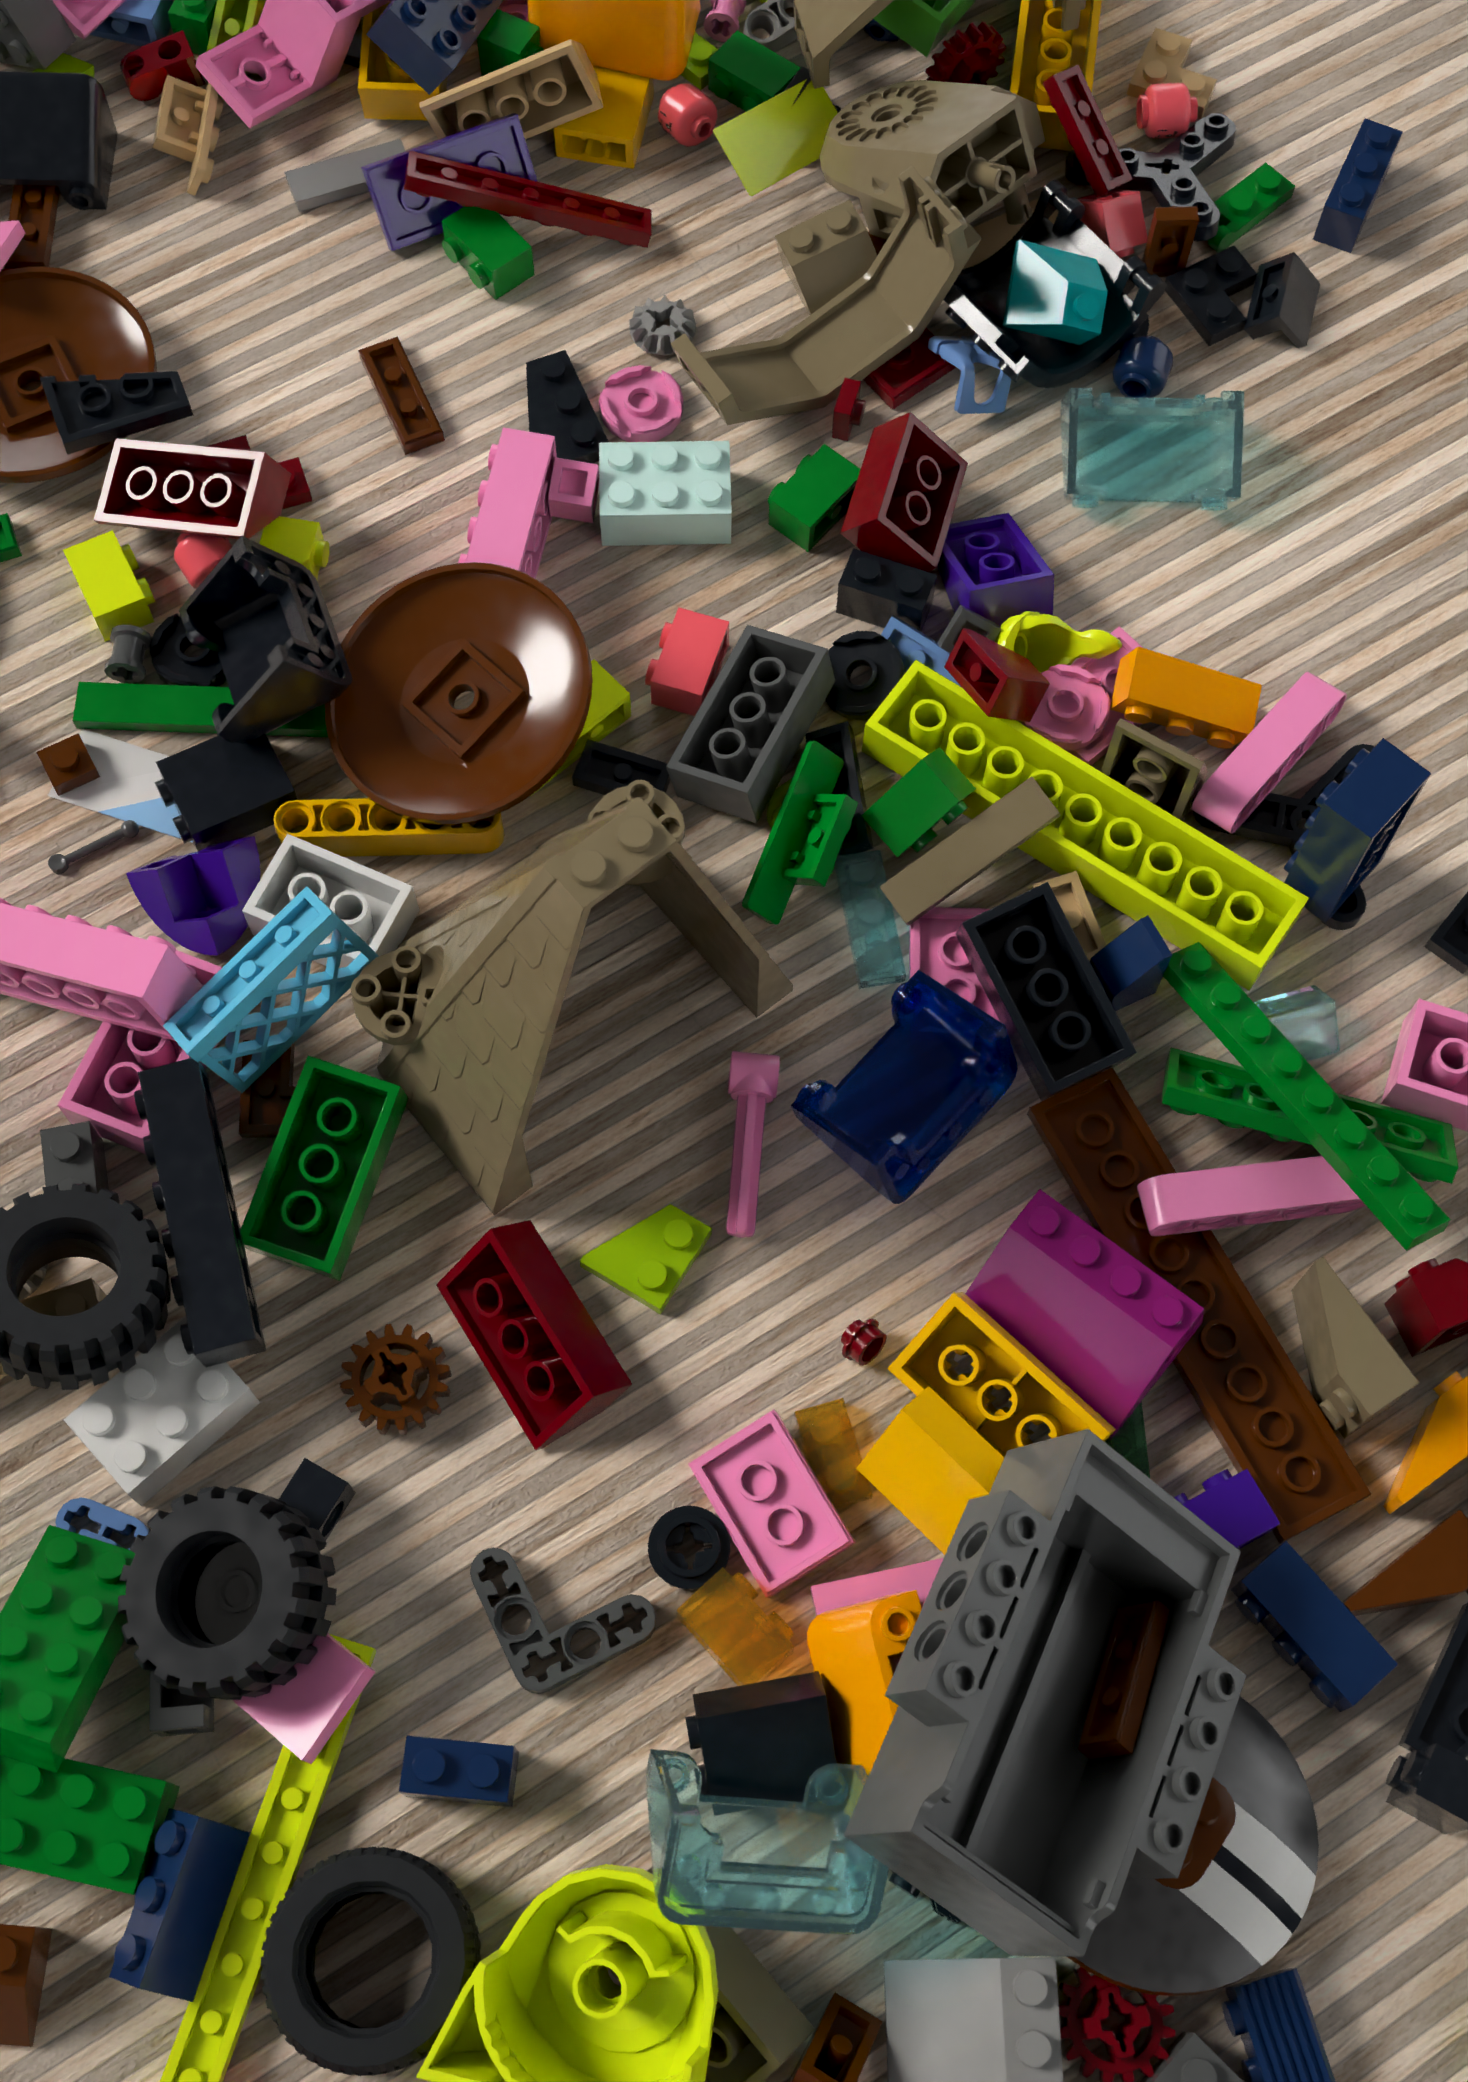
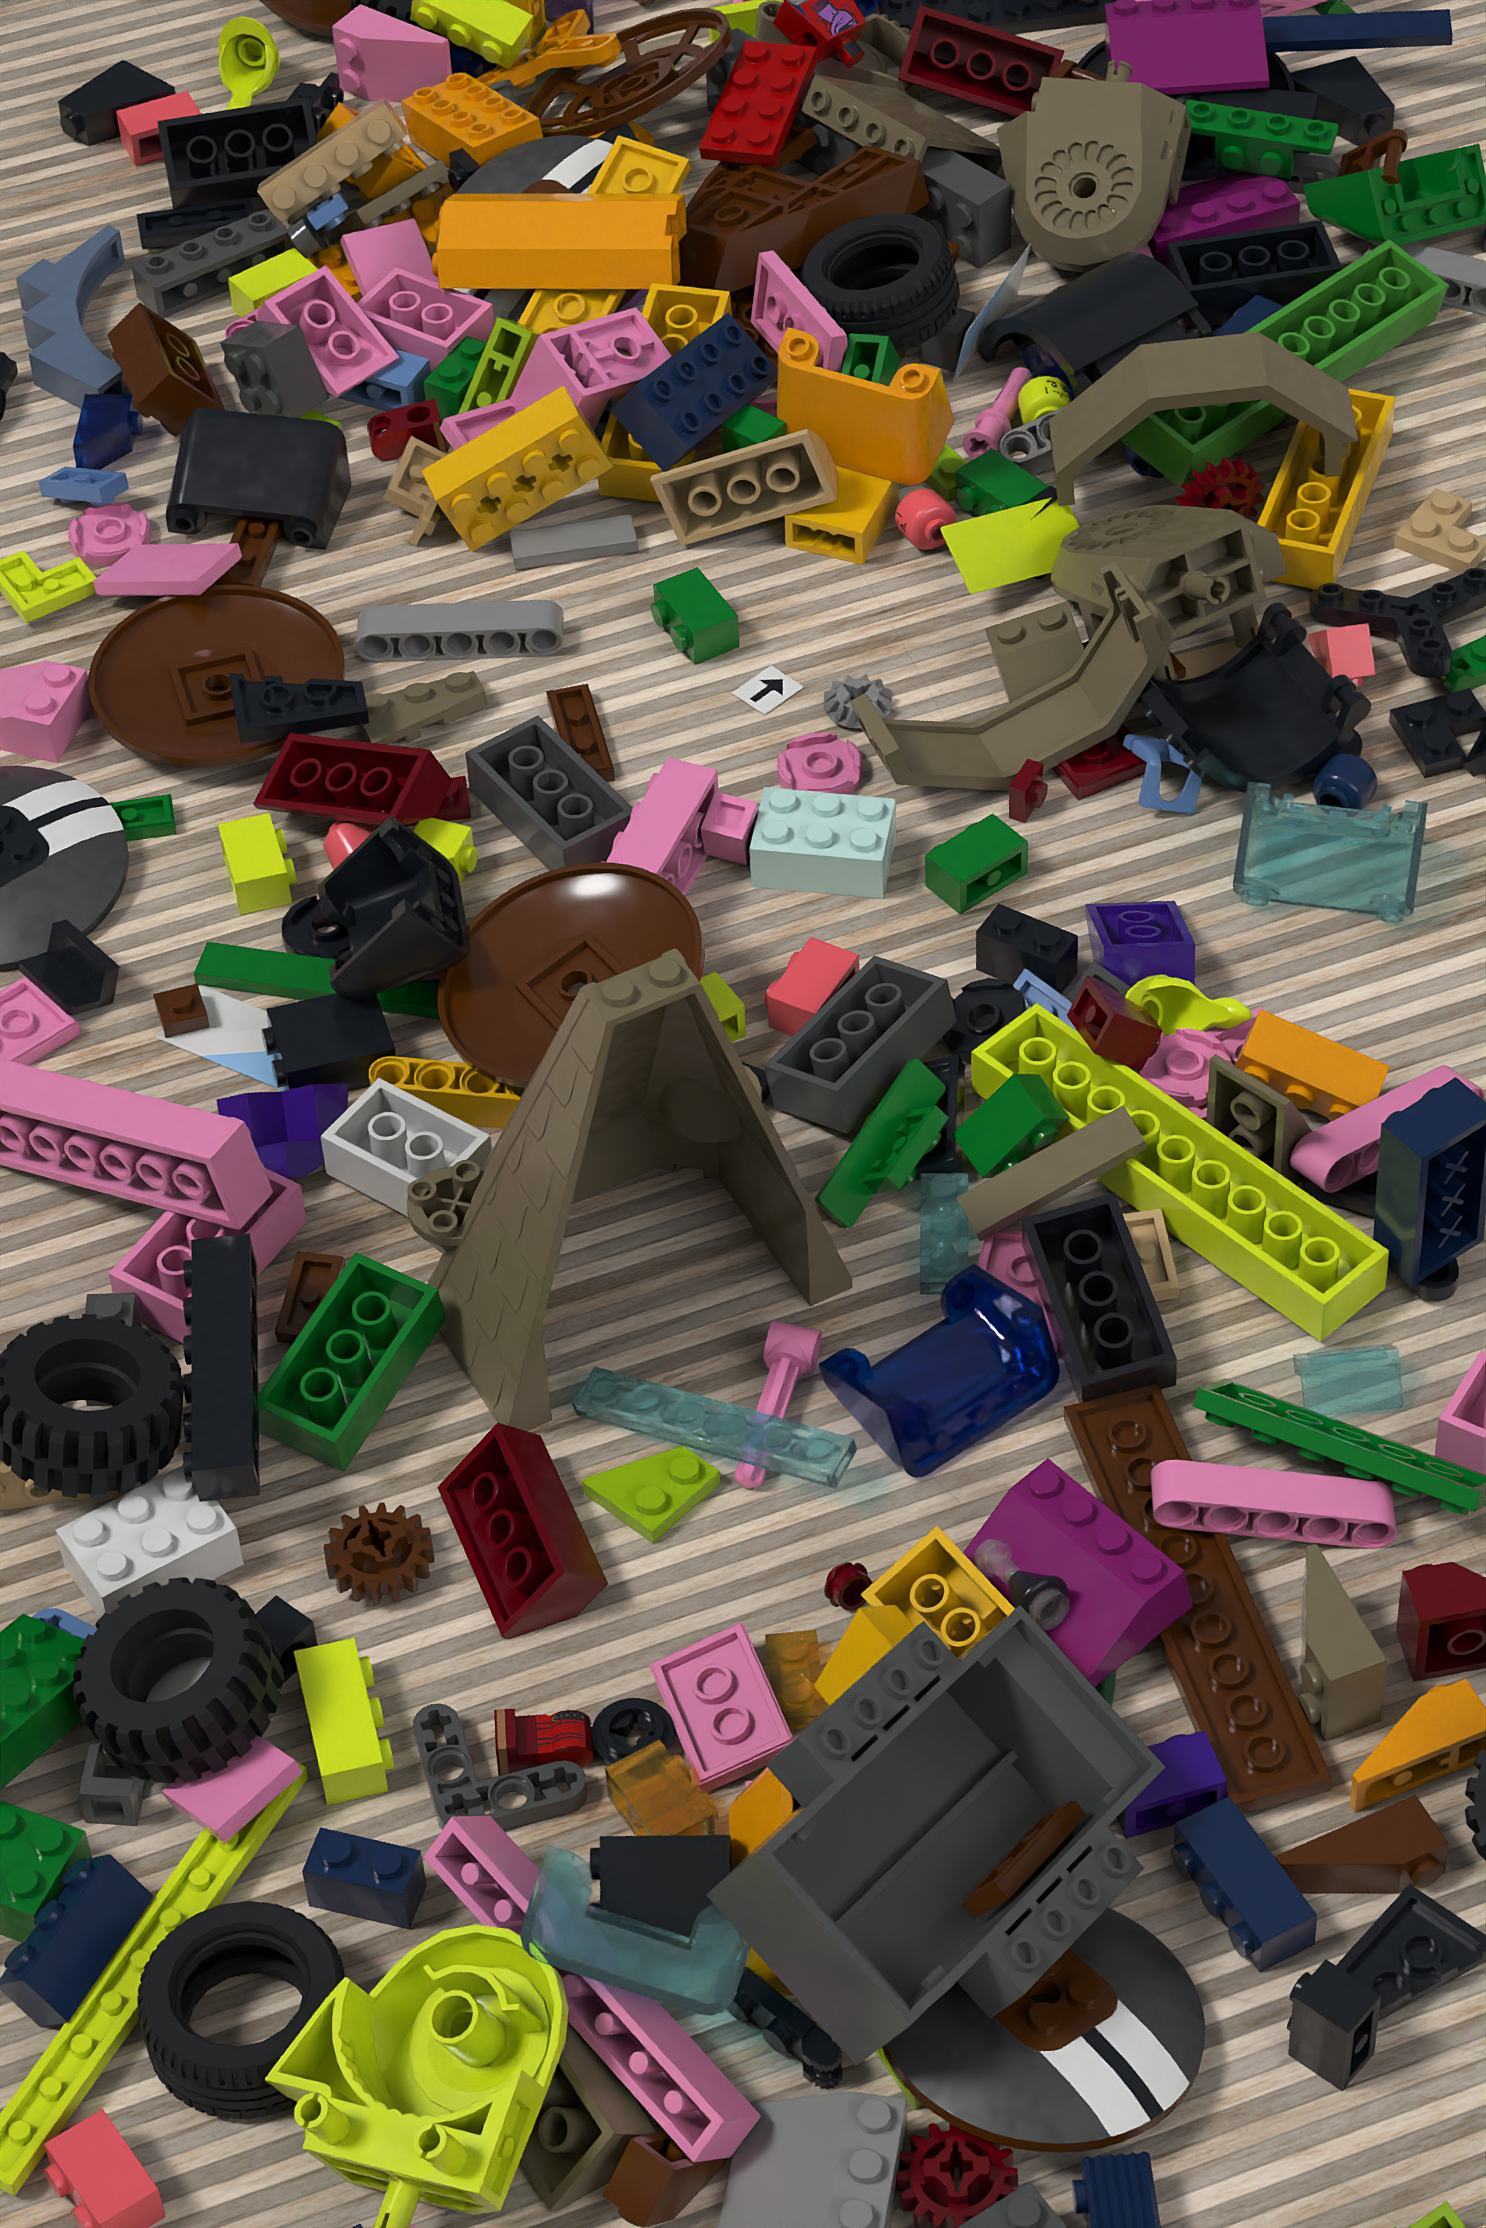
camera: 15 degrees right, 20 degrees down
dark grey hinge [48,820,139,874] -> none
dark grey bush [104,624,152,684] -> none
medium azure fence [163,886,379,1093] -> none
tile [361,113,538,251] -> none
dark red plate [404,150,652,248] -> none
black wing [526,350,609,463] -> none
dark red brick [840,412,968,572] -> none
teal slope [1003,239,1108,345] -> none
dark red plate [1042,65,1132,198] -> none
dark blue slope [1089,915,1172,1011] -> none
coral head [1136,83,1198,139] -> none
reddish brown plate [1142,206,1199,277] -> none
green plate [1163,942,1451,1251] -> none
none -> neon yellow brick [294,1638,395,1806]
none -> light grey beam [356,600,564,663]
none -> dark tan wing [358,671,487,745]
none -> yellow brick [421,385,613,552]
none -> bright pink brick [423,1816,761,2163]
none -> dark grey brick [465,715,633,871]
none -> leg [494,1708,593,1776]
none -> clear light blue plate [572,1366,857,1489]
none -> white sticker [732,665,804,715]
none -> clear piece [974,1539,1070,1630]

